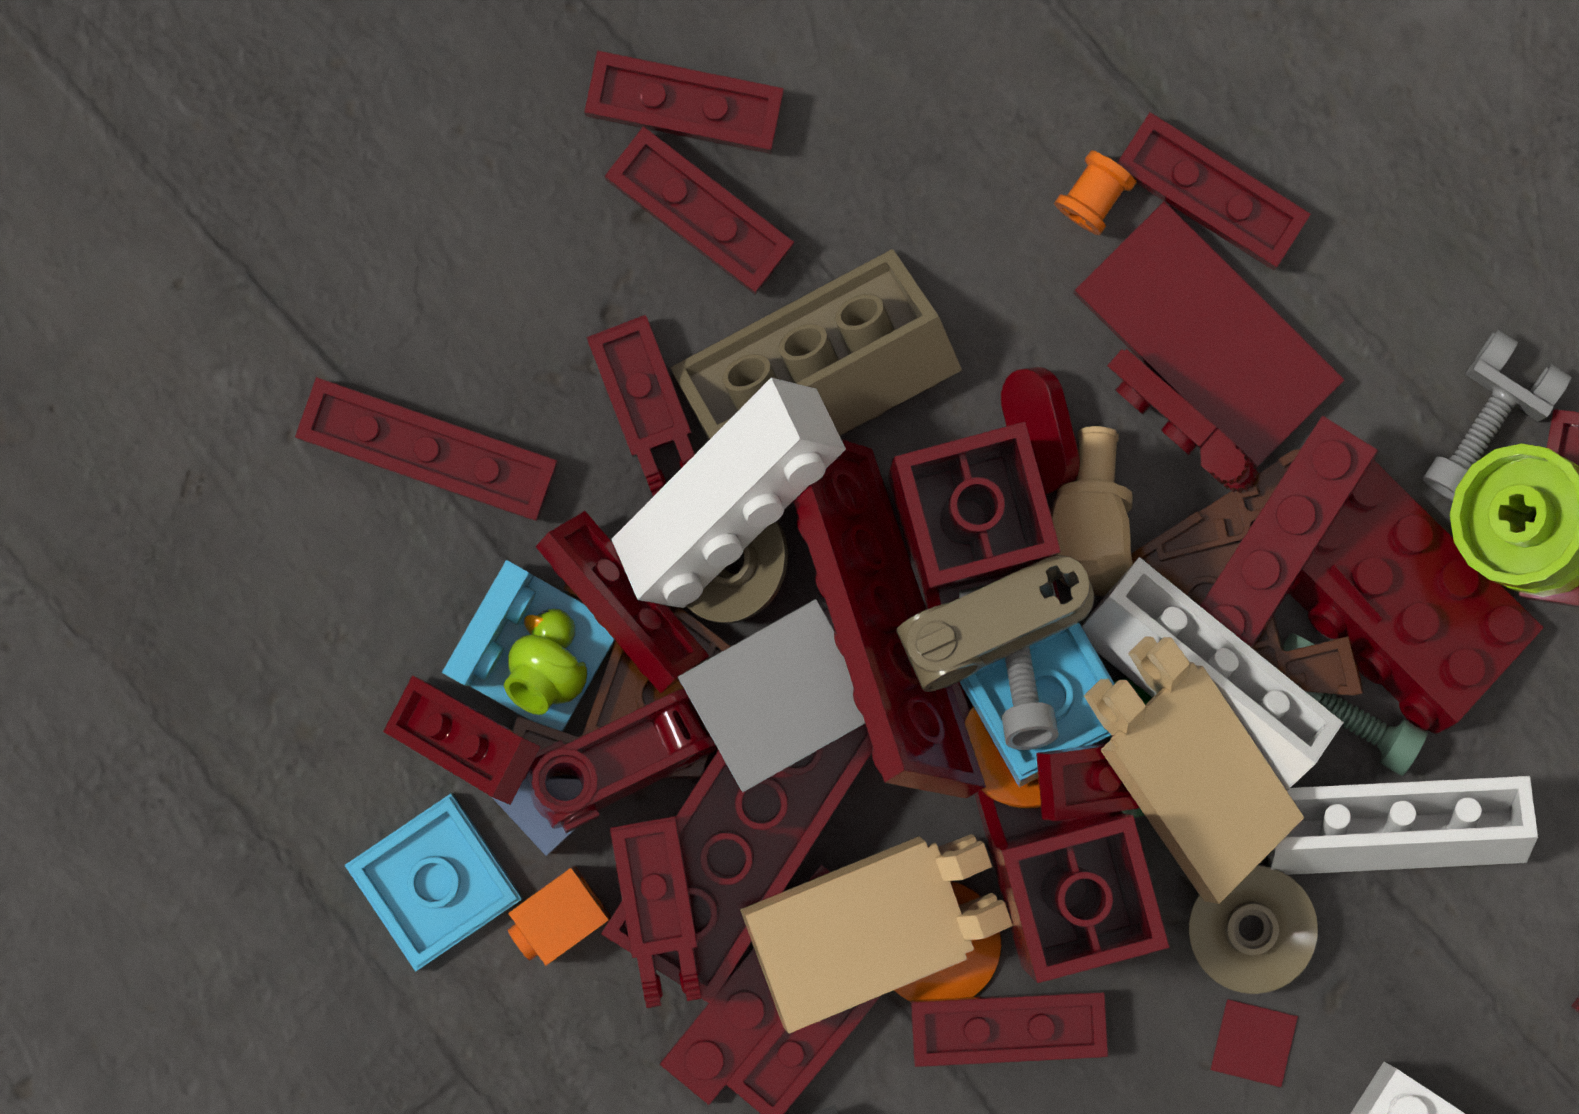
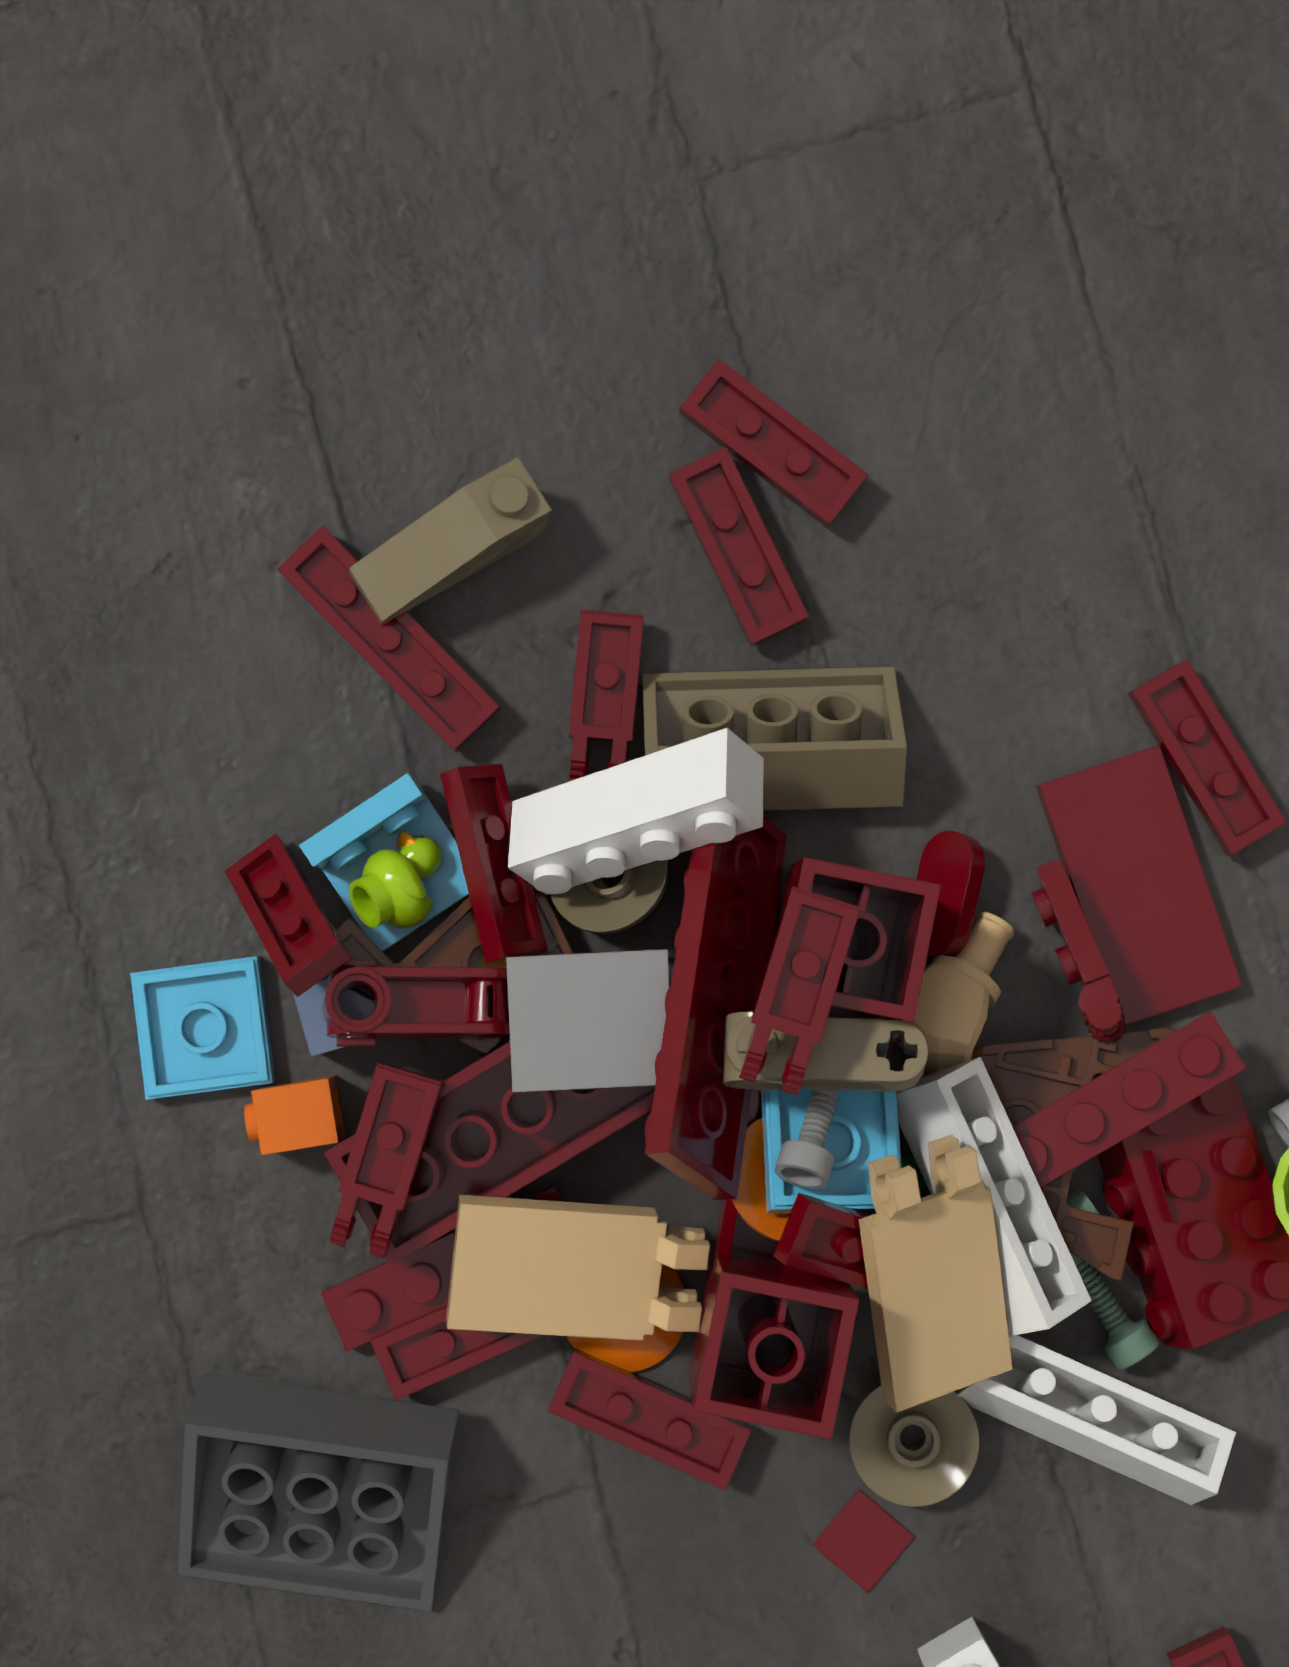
camera: 25 degrees right, 0 degrees up
orange bush [1054,150,1137,235] -> none
none -> dark tan slope [348,457,552,625]
none -> dark red hinge [739,886,860,1096]

